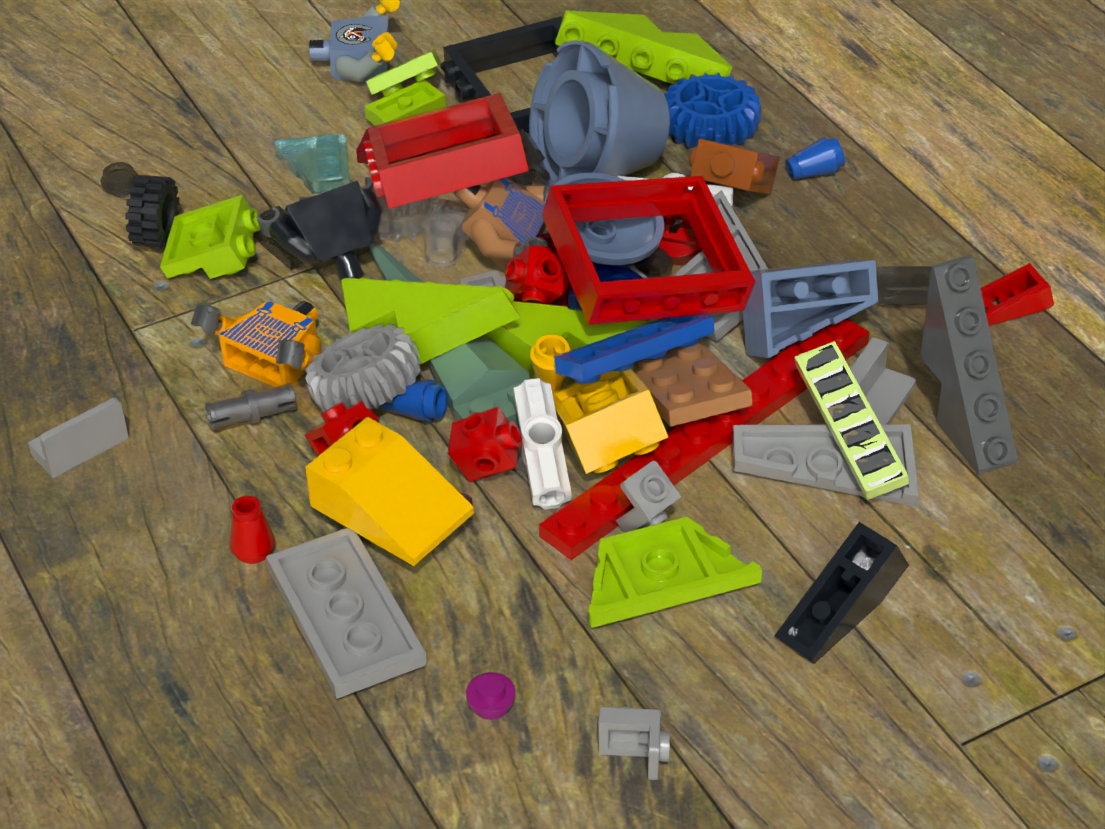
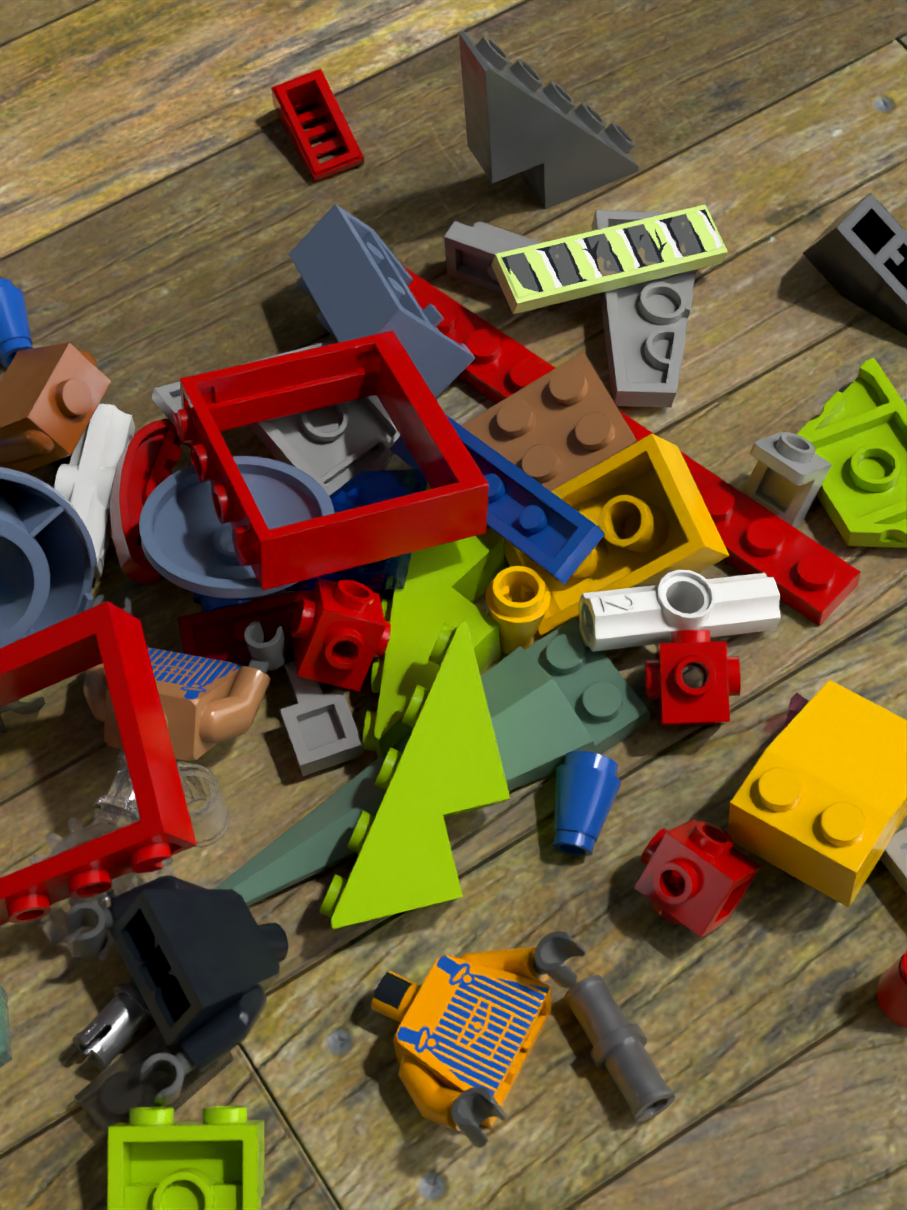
camera: 90 degrees left, 15 degrees up
light grey gear [305,324,421,412] -> none
clear smoke plate [877,266,932,306] -> none

